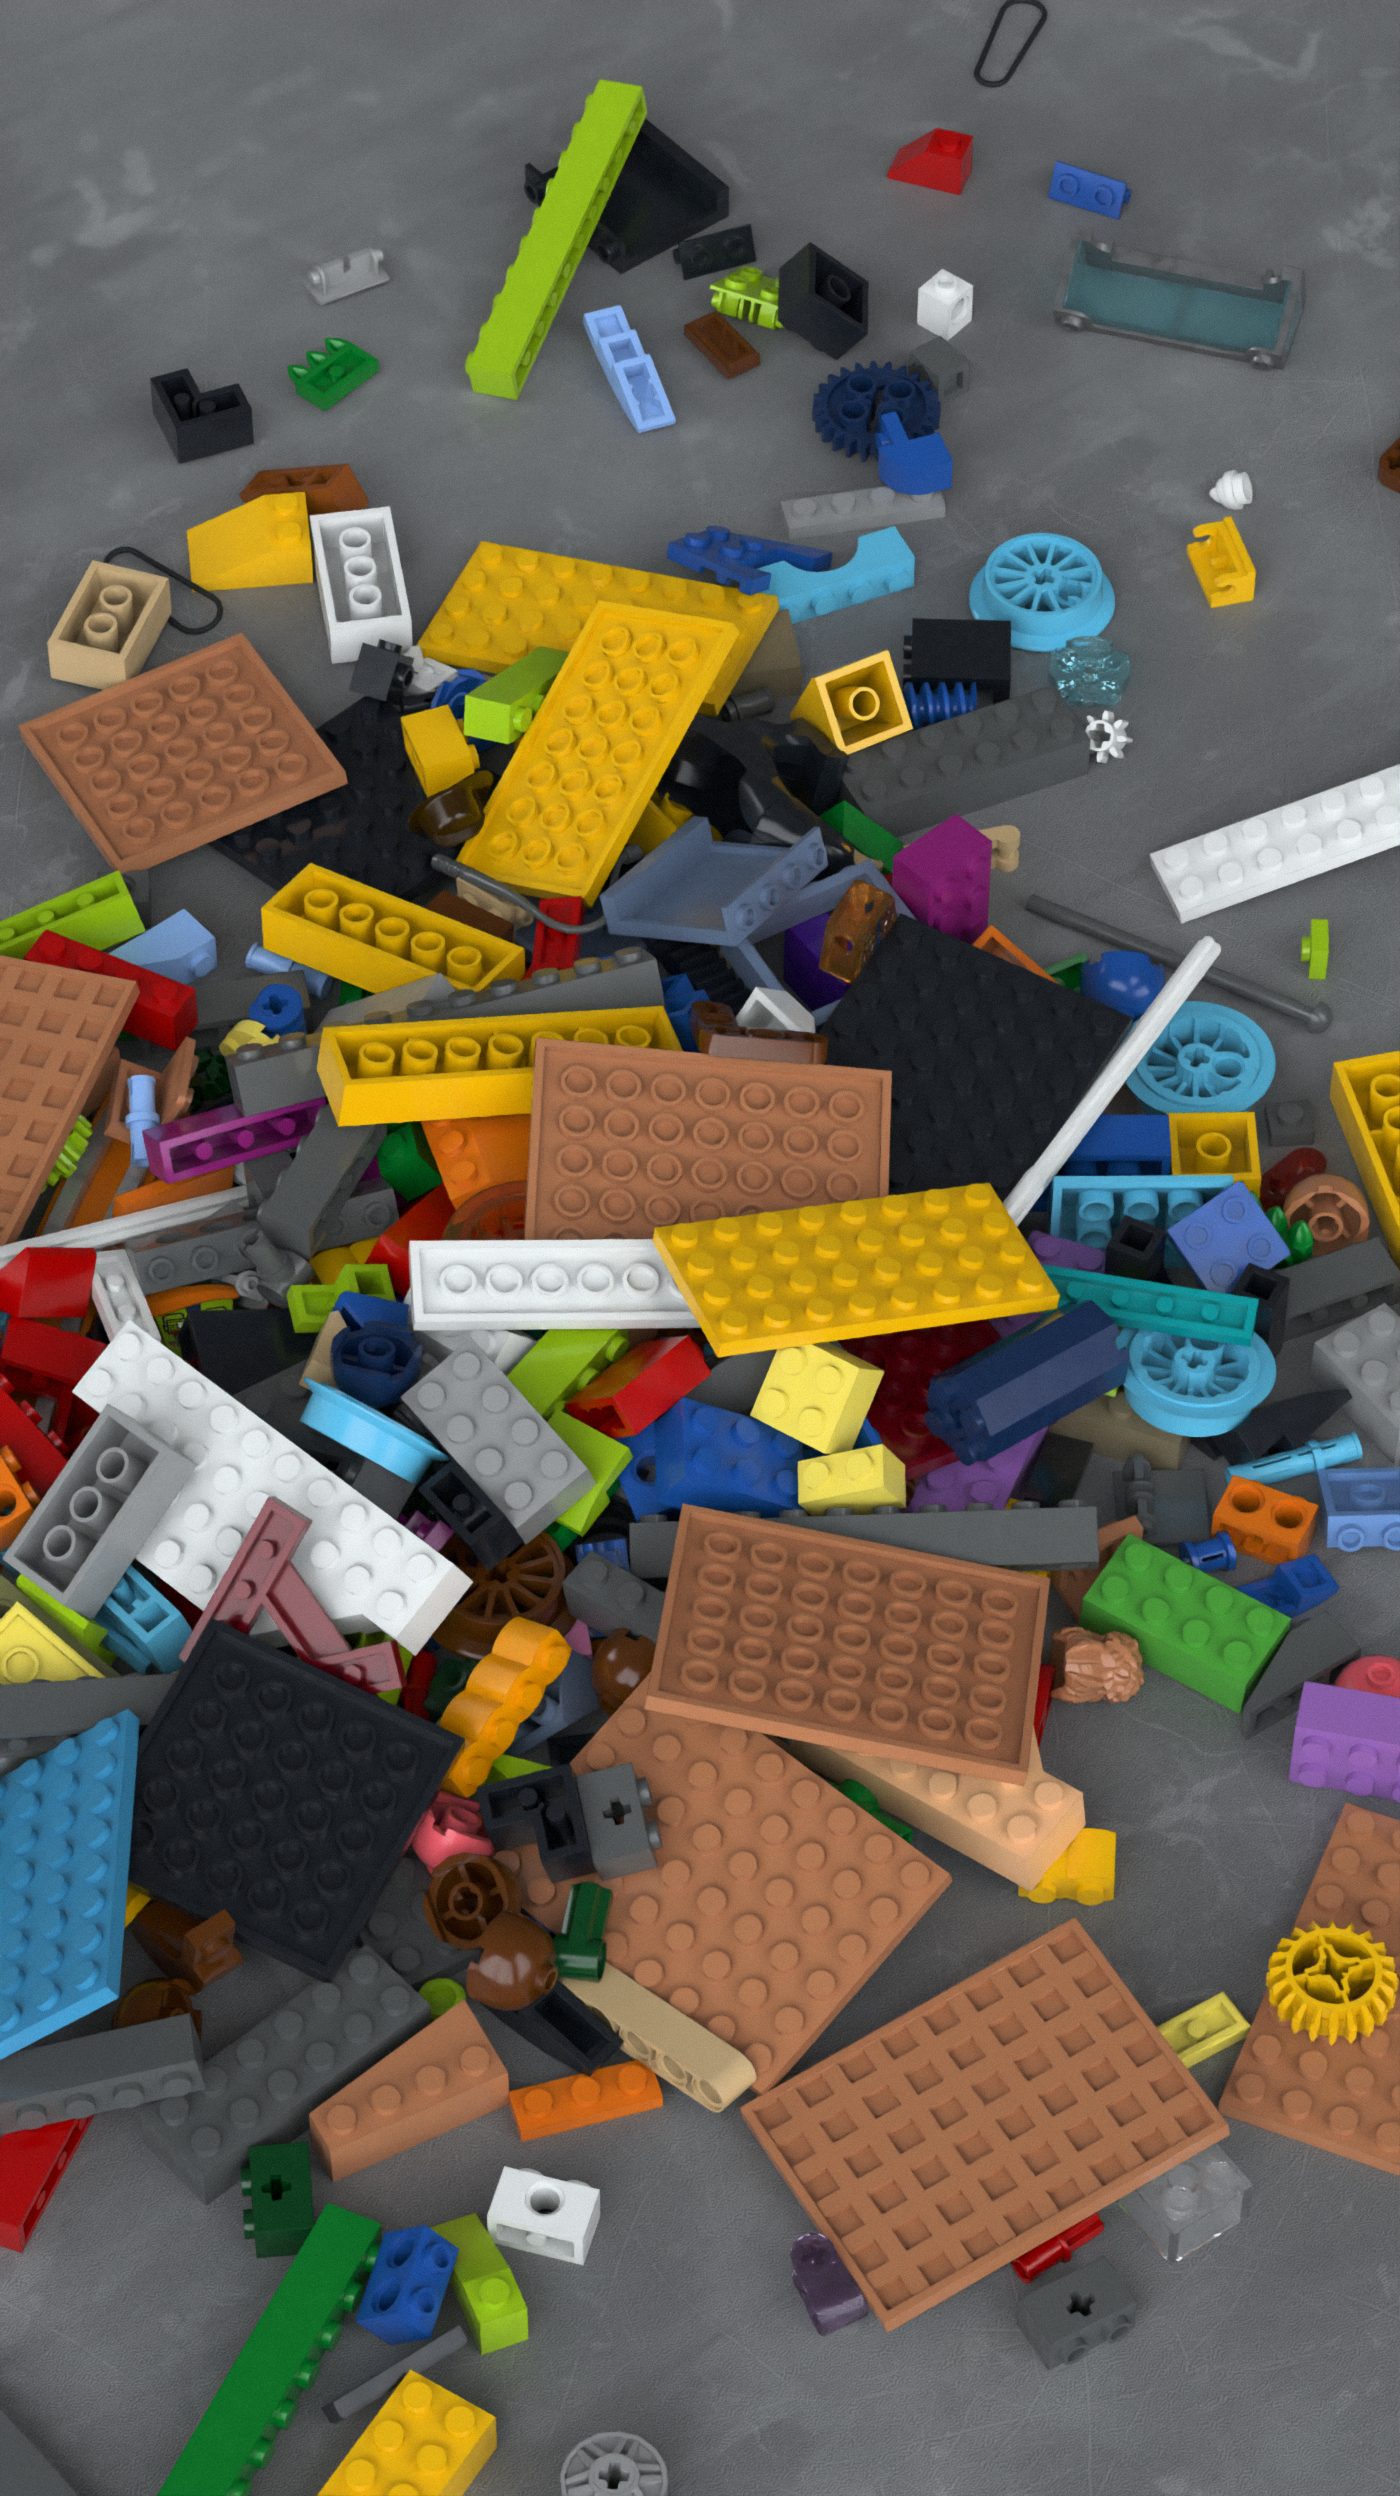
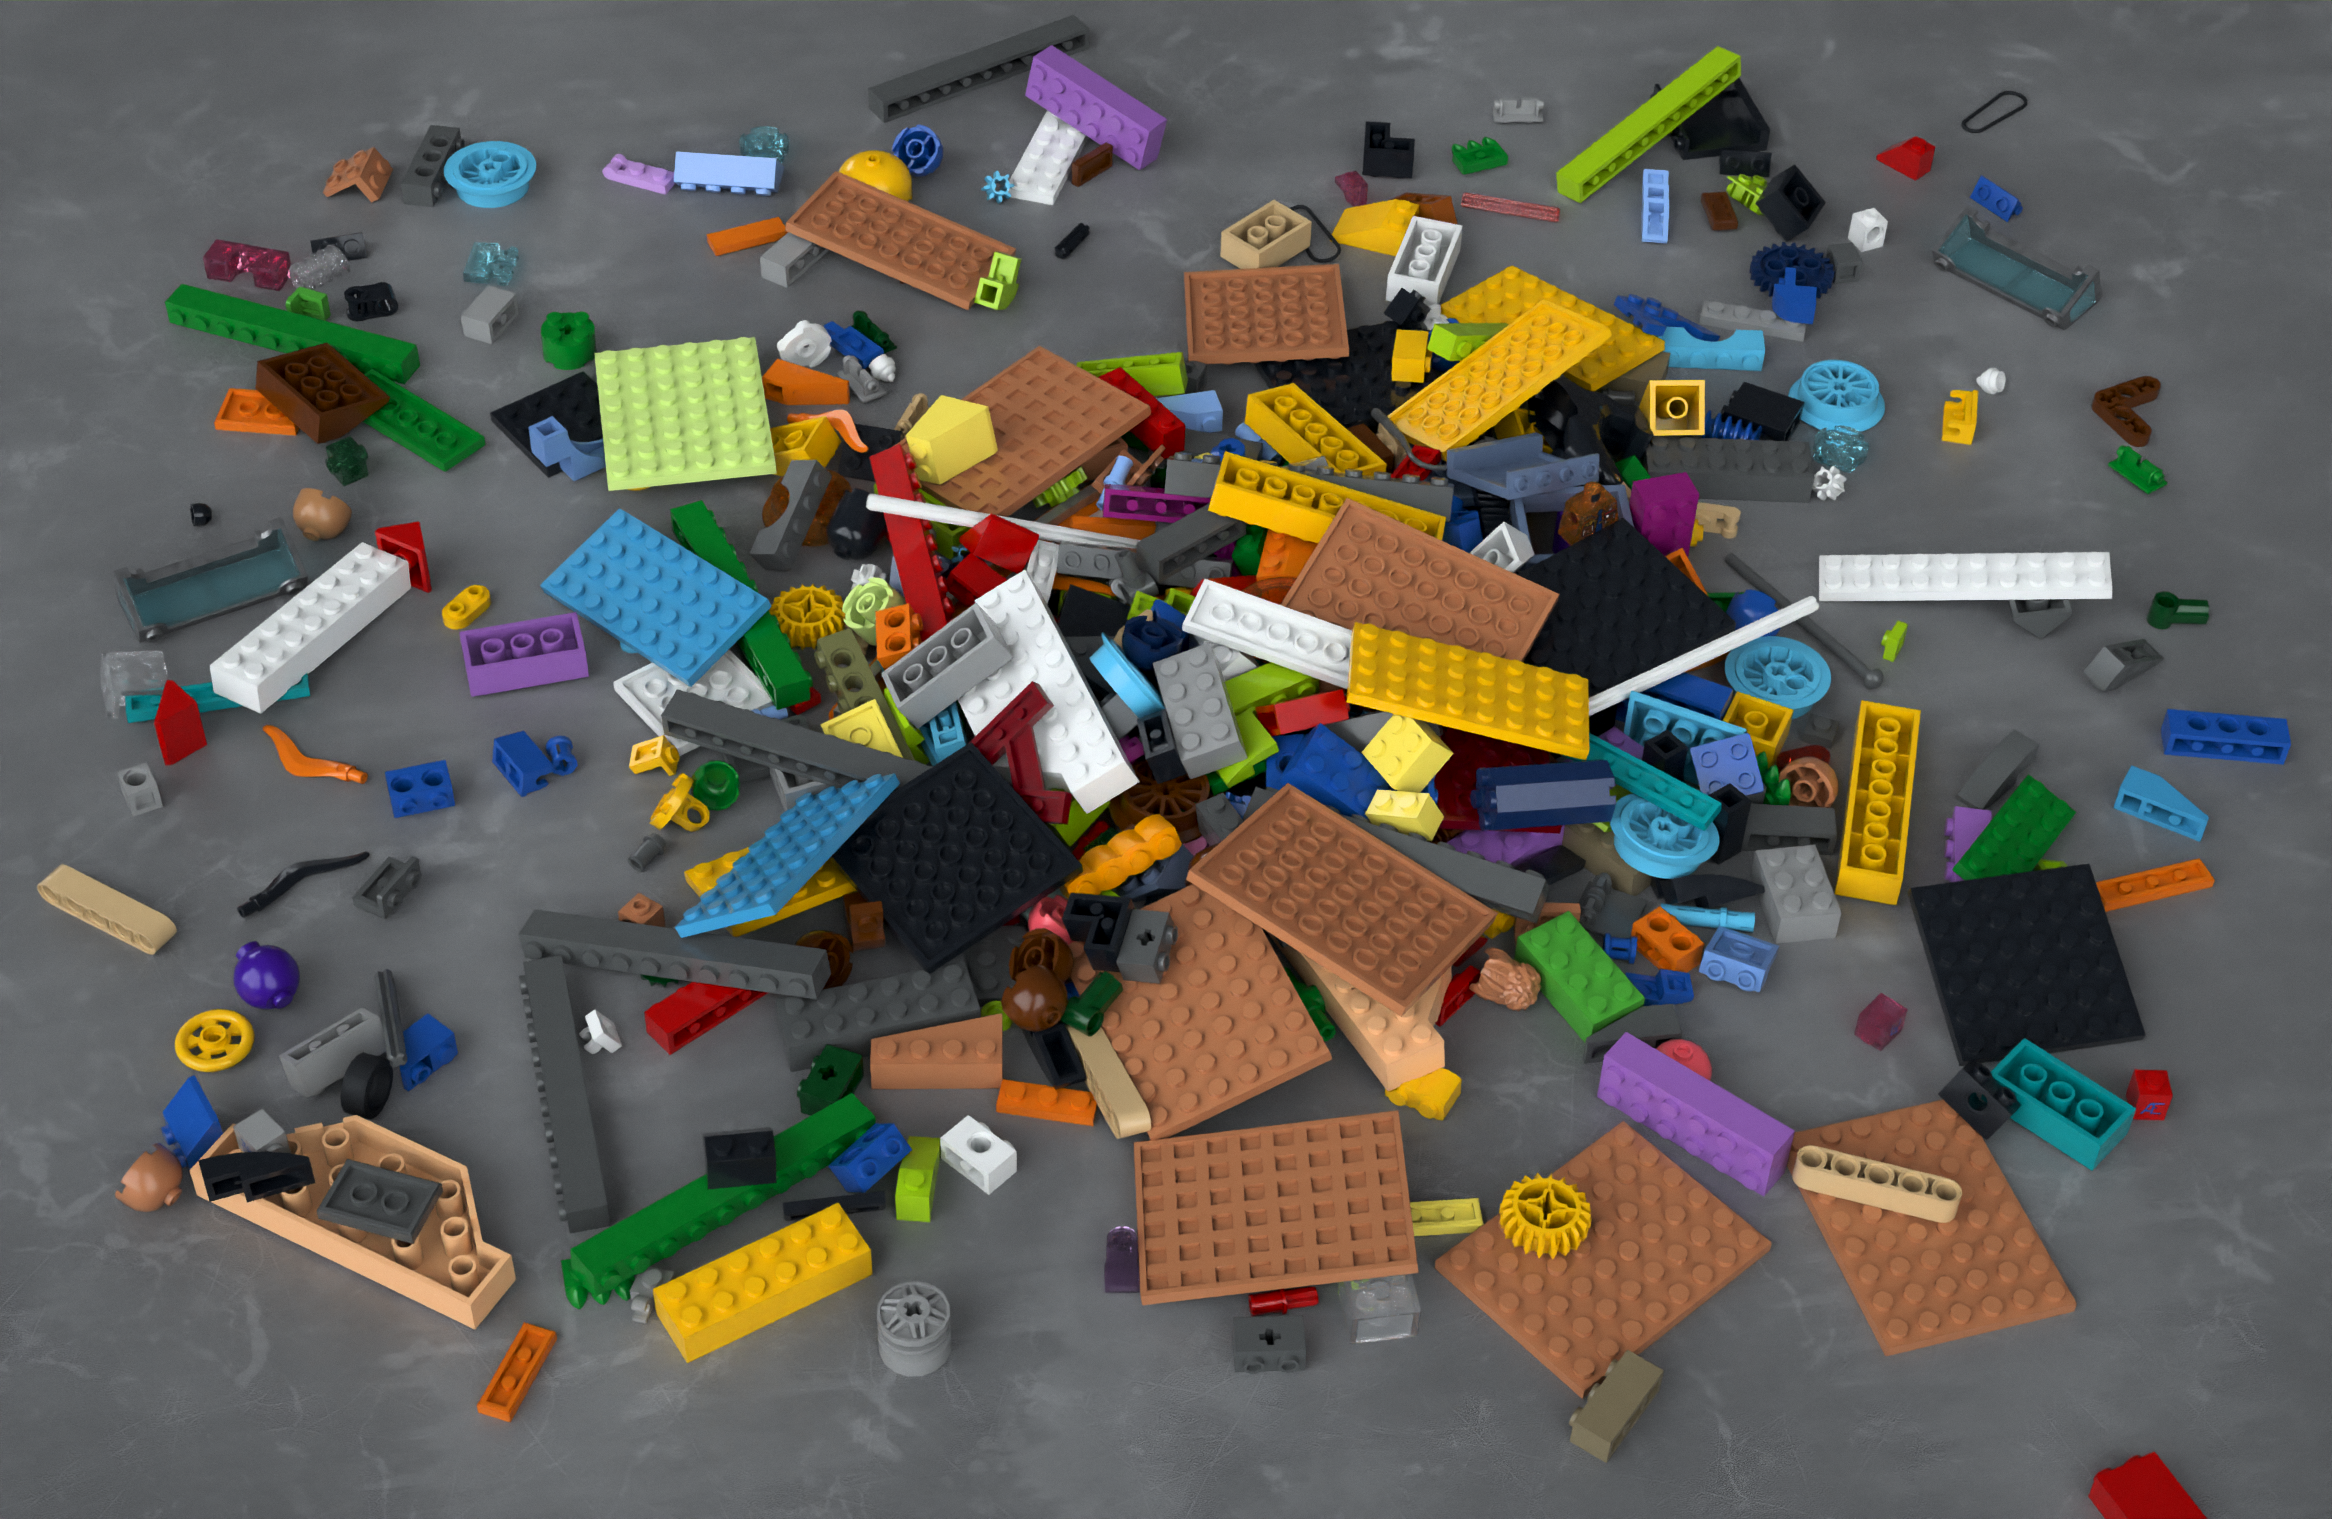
camera: 25 degrees right, 5 degrees down
dark brown piece [407,770,493,848] -> none
reddish brown beam [689,1001,829,1064] -> none
none -> black slope [702,1127,777,1189]
none -> clear pink bracket [1335,171,1368,207]
none -> clear red axle [1461,192,1560,223]

